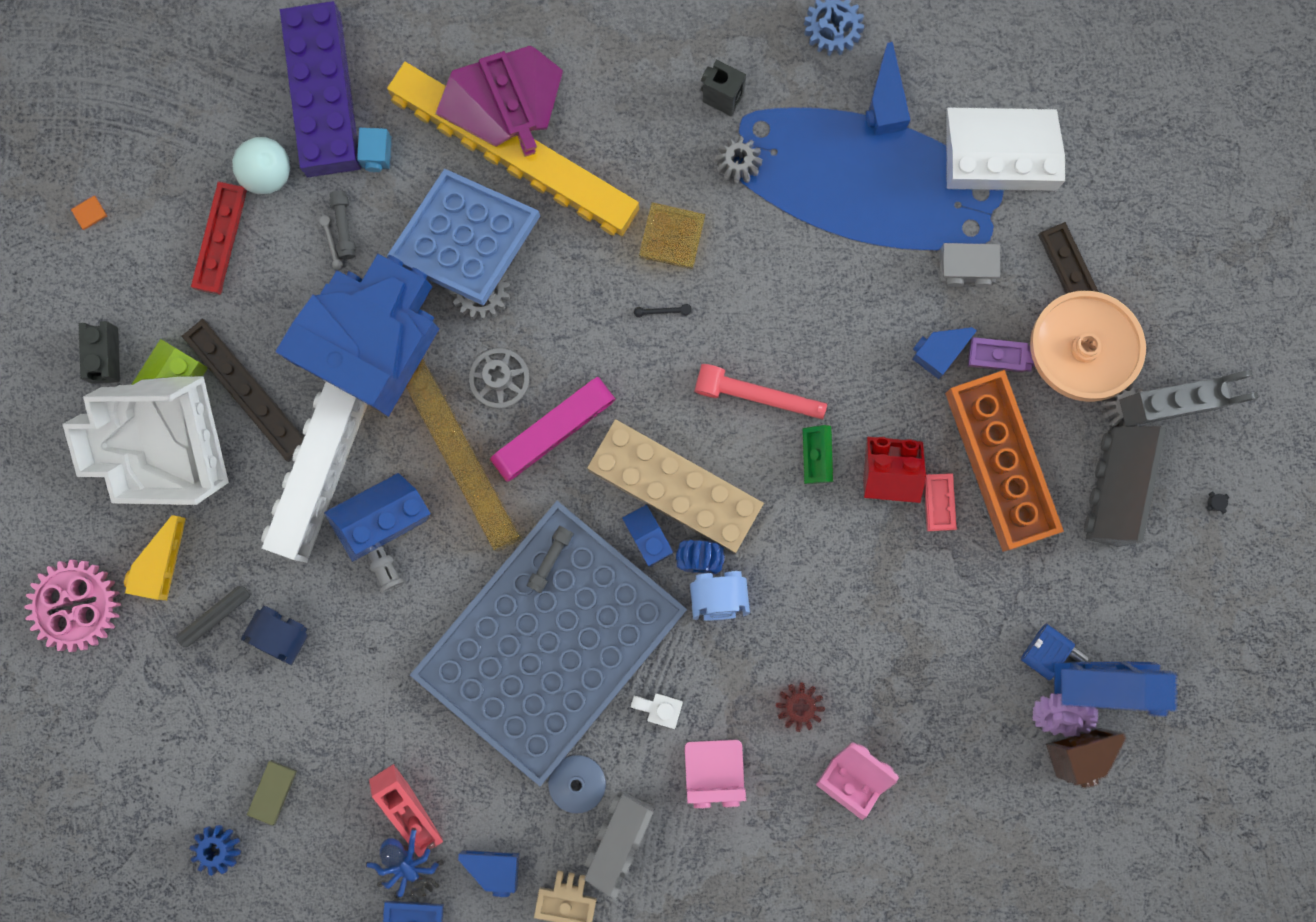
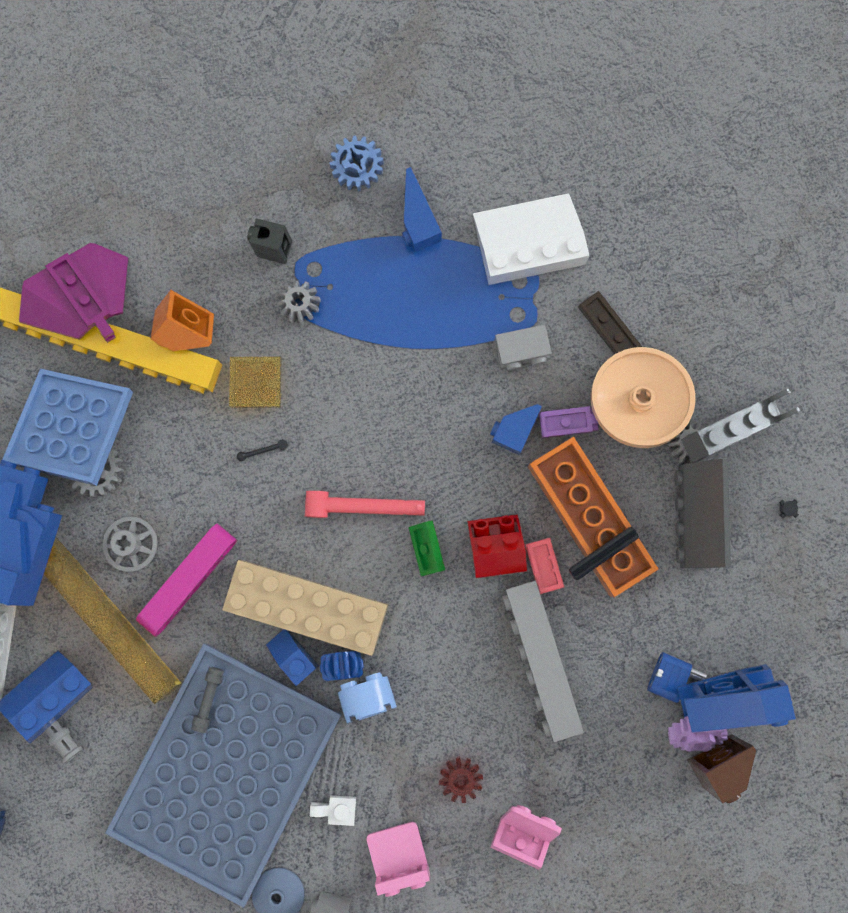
camera: 10 degrees left, 0 degrees up
none -> orange slope [151,289,214,351]
none -> light grey brick [502,580,584,742]
none -> black axle [569,527,639,580]

